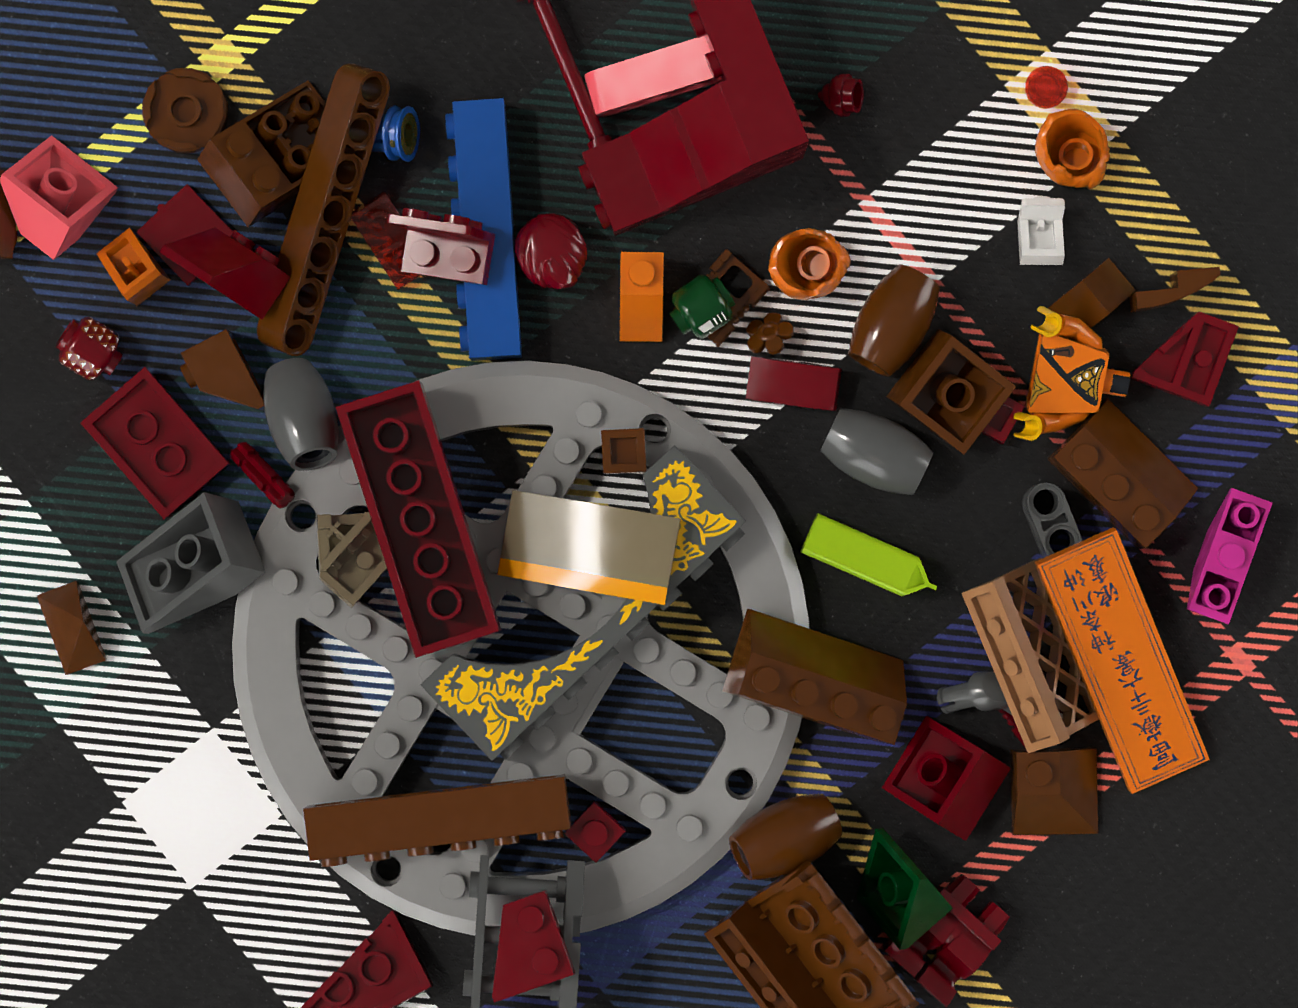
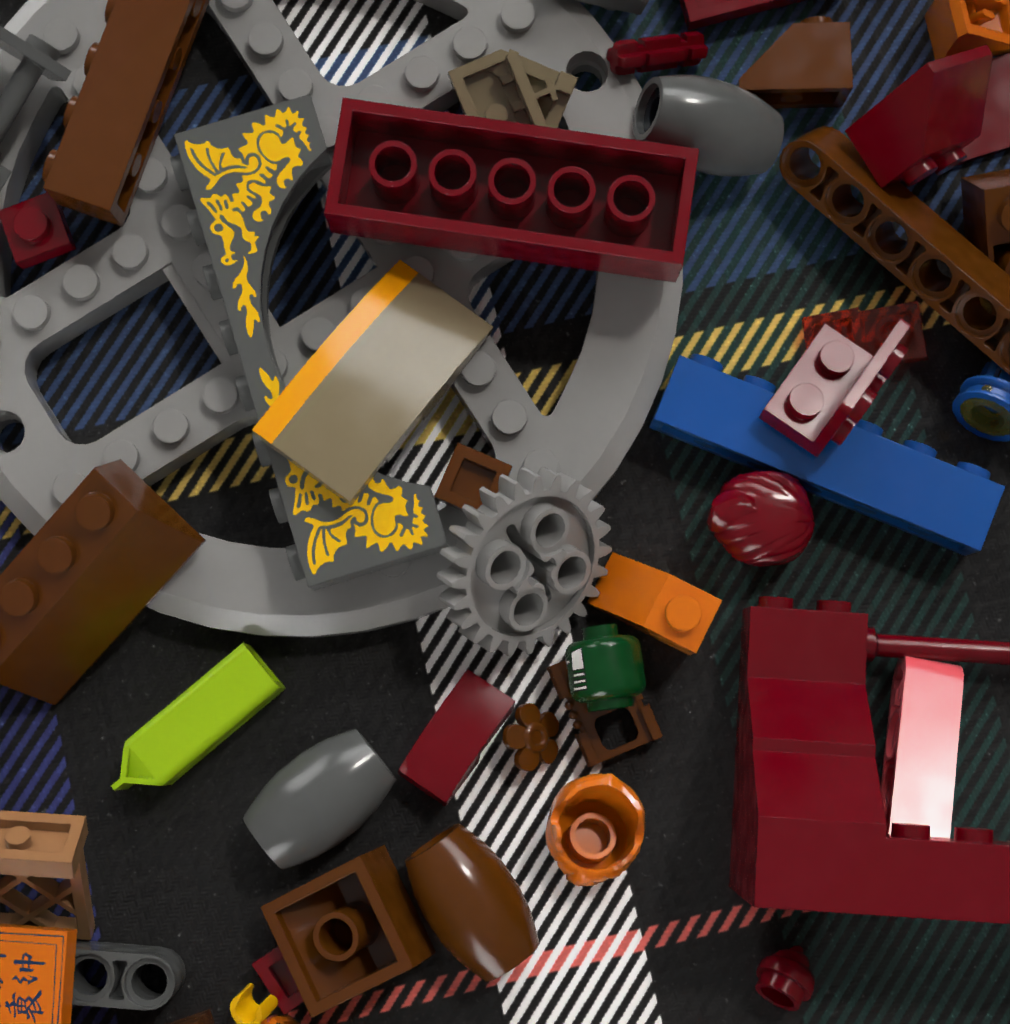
camera: 120 degrees right, 5 degrees down
none -> light grey gear [437,467,612,657]

